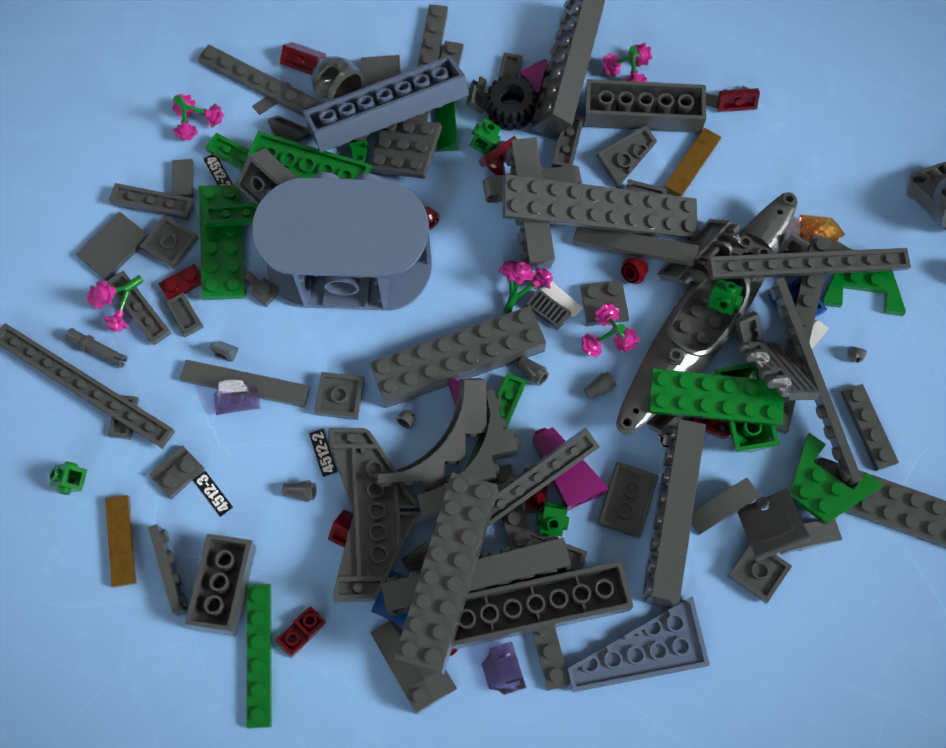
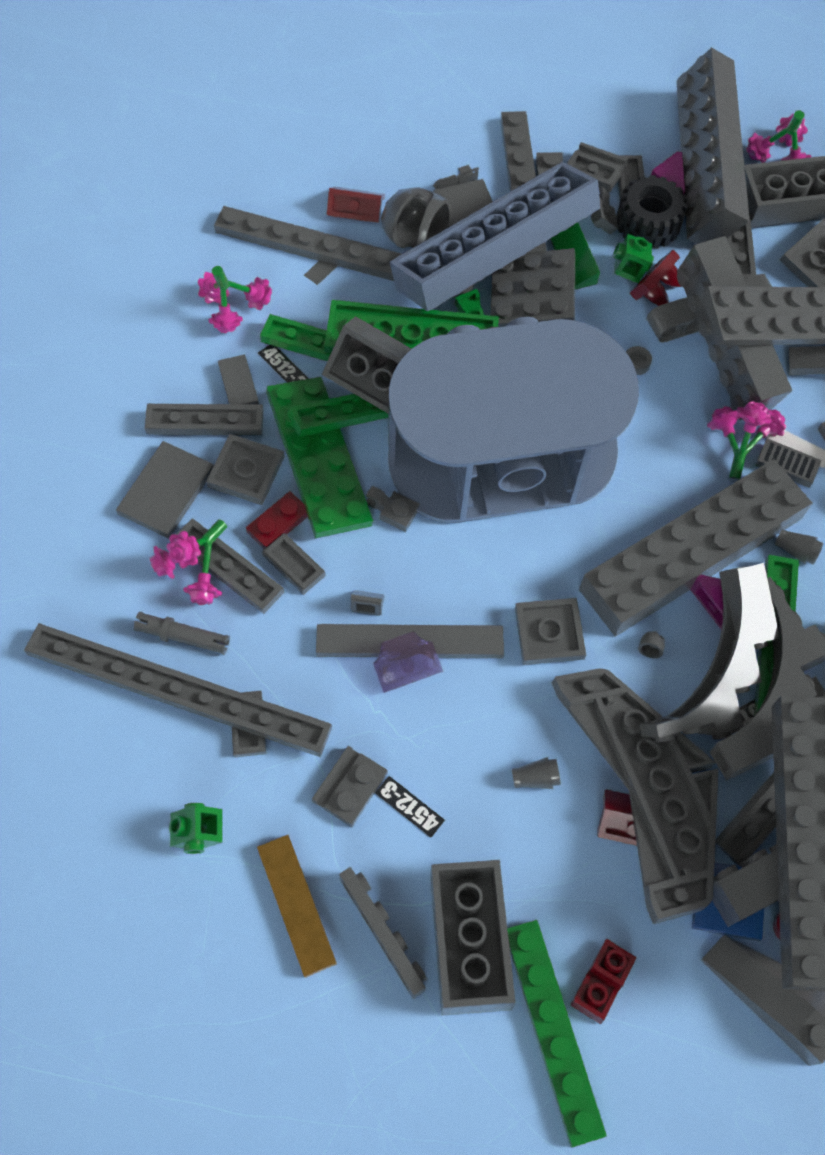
camera: 15 degrees left, 5 degrees down
dark grey slope [268,115,311,142] -> none
black sticker [309,429,337,477] -> none
none -> dark grey piece [433,165,479,189]
none -> dark grey plate [567,142,628,192]
none -> dark grey tile [626,346,652,375]

